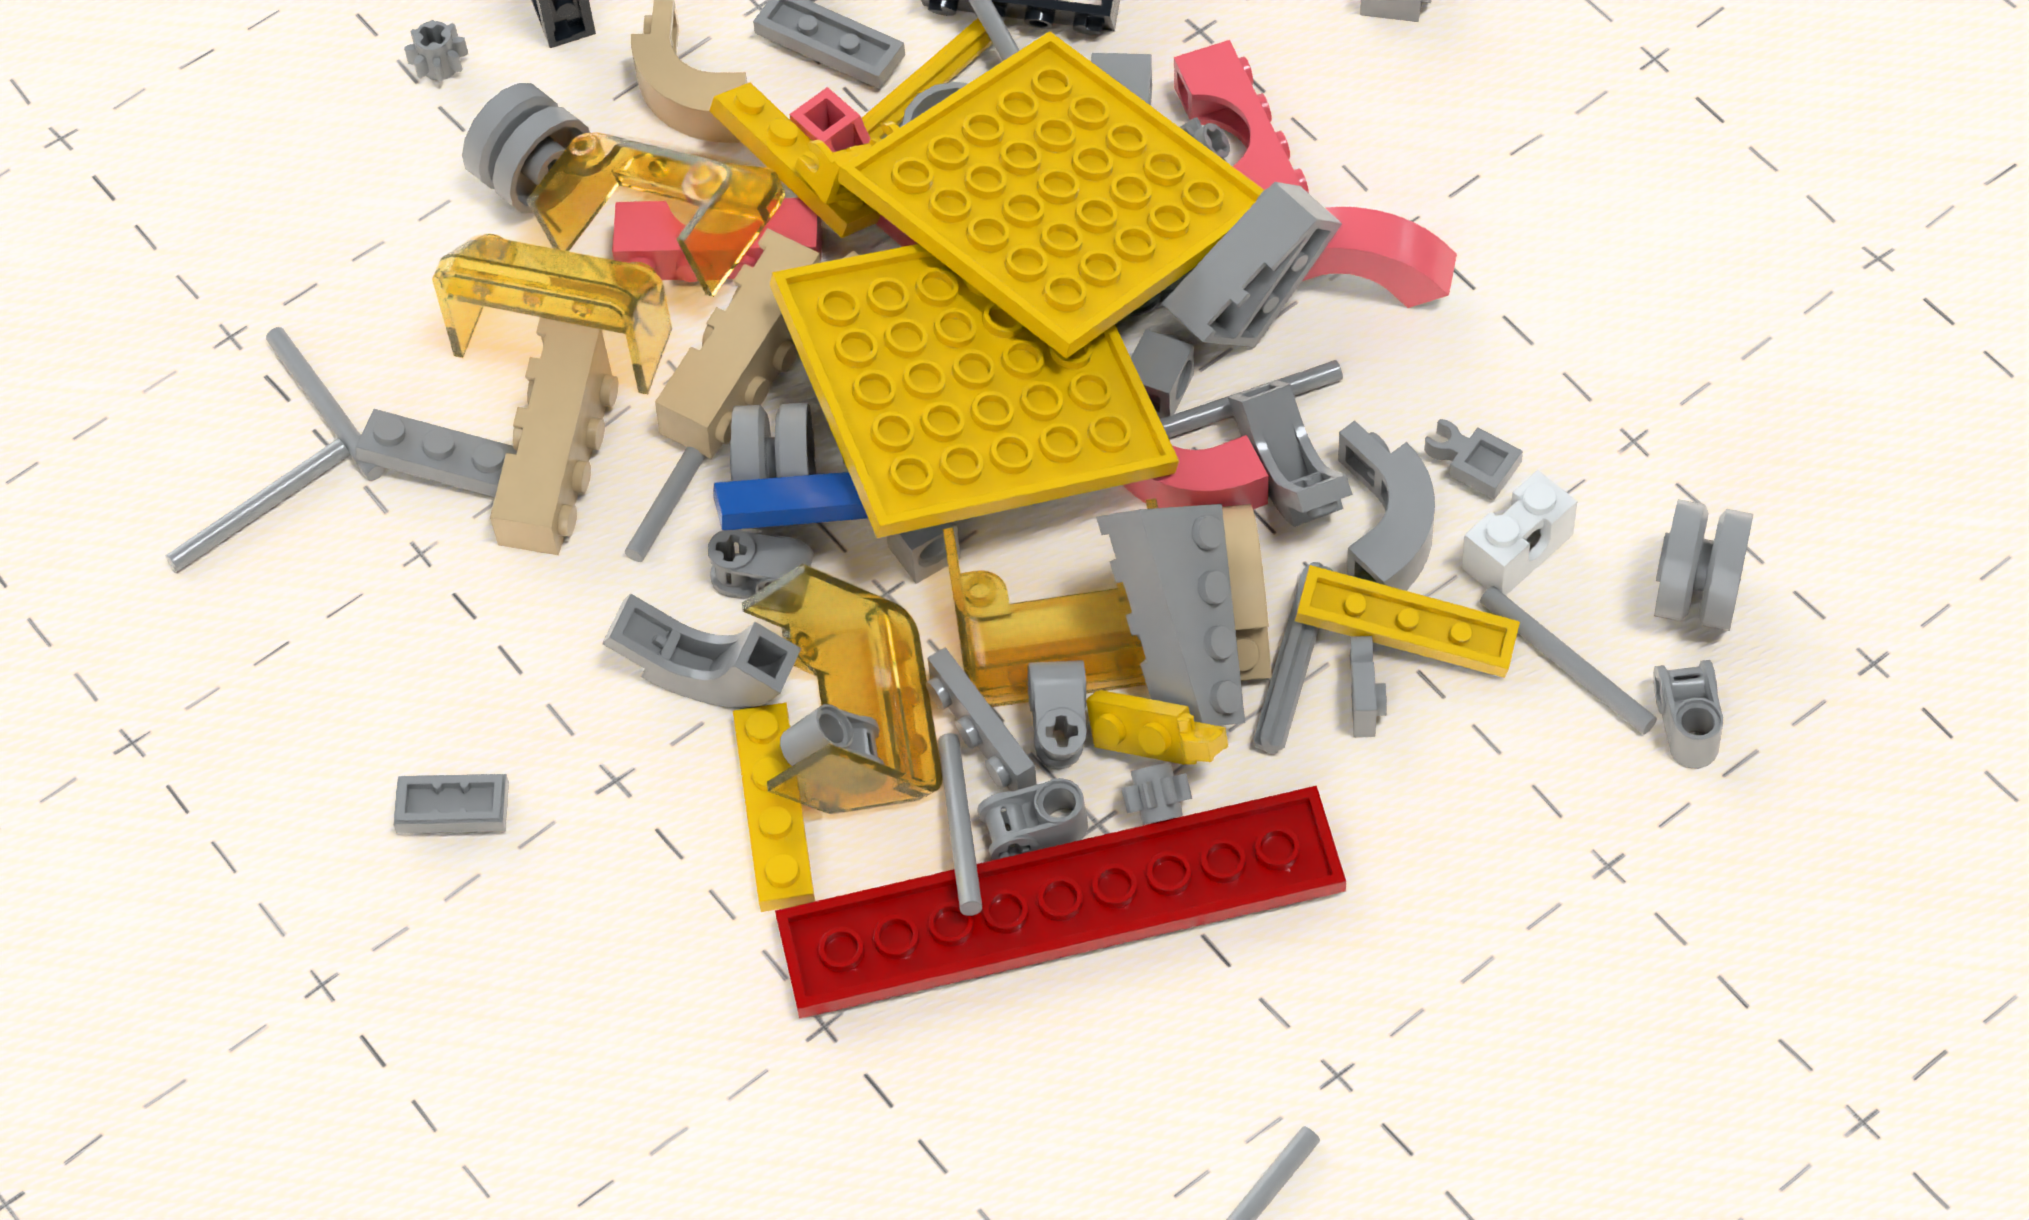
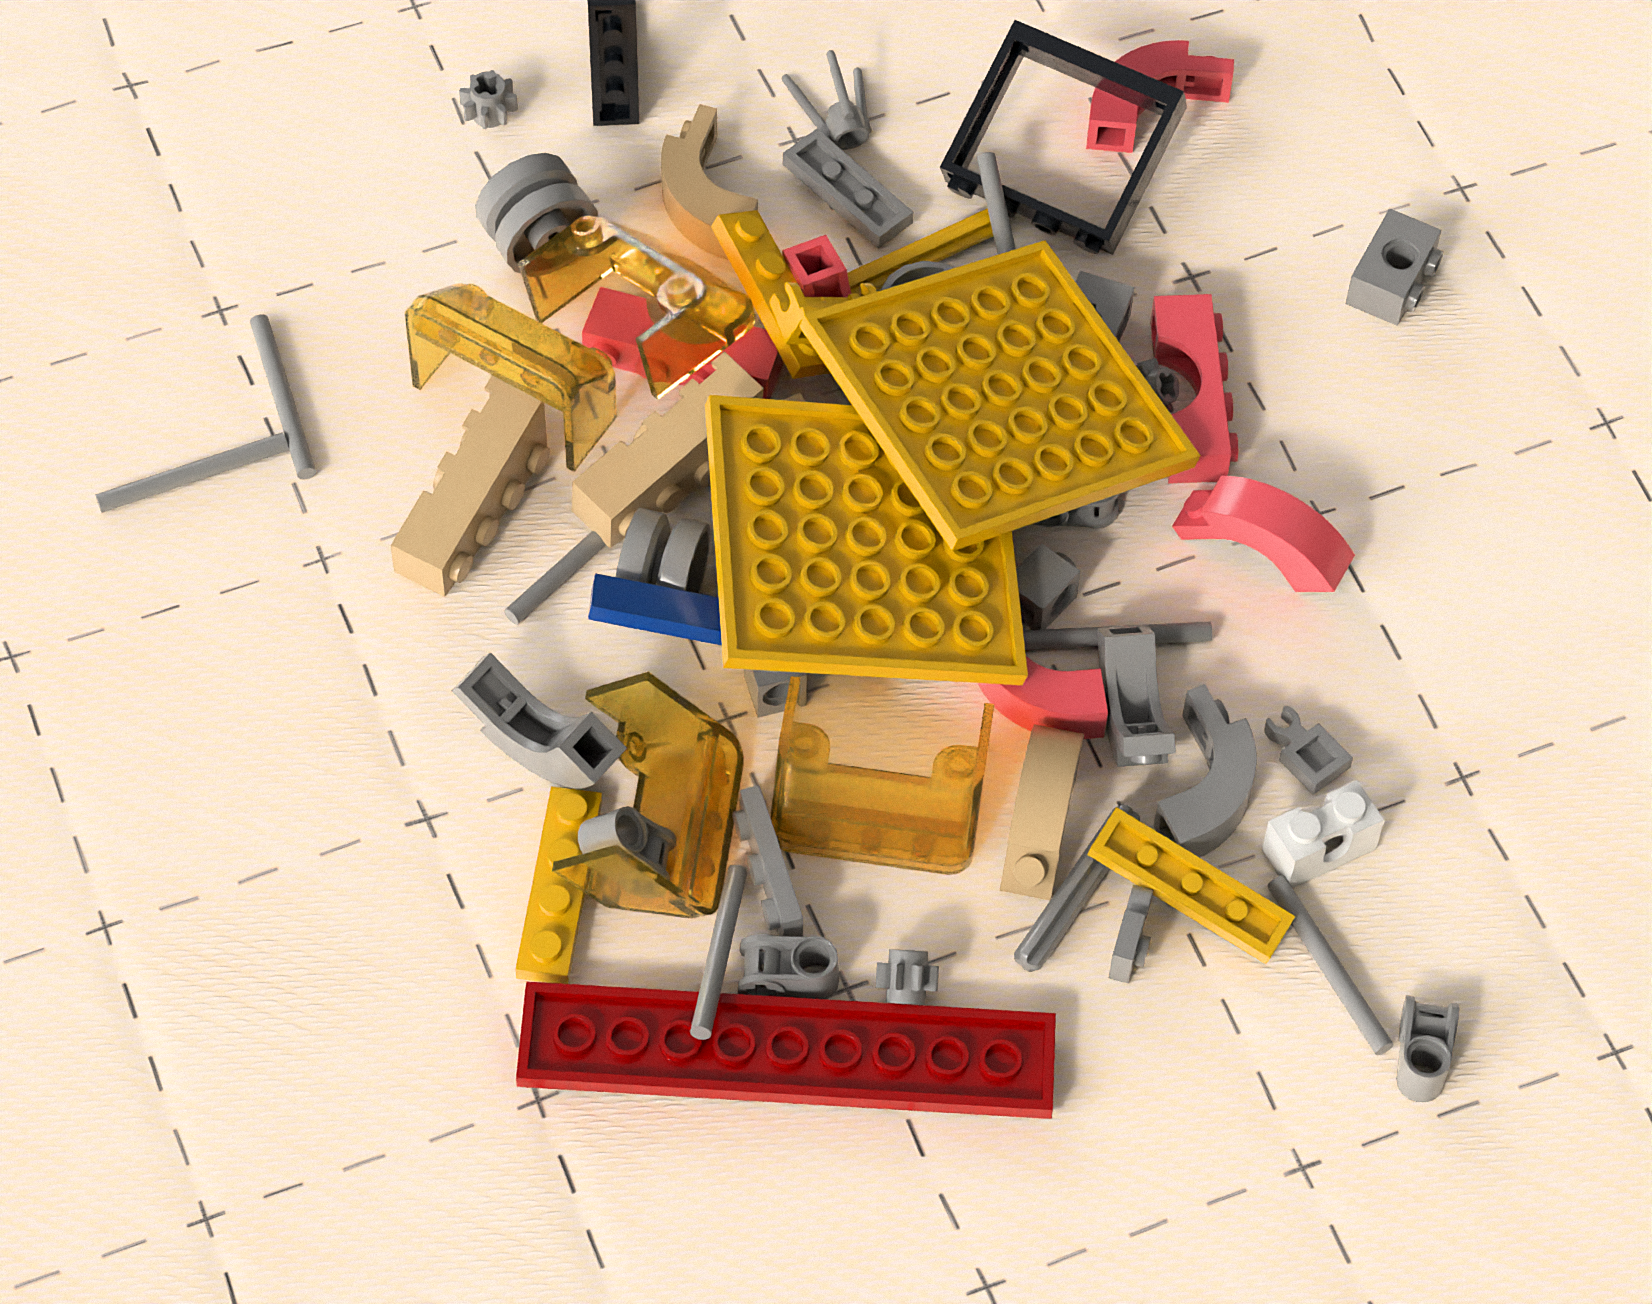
camera: 10 degrees right, 0 degrees up
light grey plate [355,408,517,497] -> none
light grey plate [393,774,509,833] -> none
light grey piece [708,529,814,607] -> none
light grey piece [1028,660,1087,770] -> none
yellow hinge [1086,690,1229,765] -> none
light grey wedge [1096,504,1245,726] -> none
light grey wedge [1161,182,1342,347] -> none
light grey wheel [1654,499,1754,631] -> none

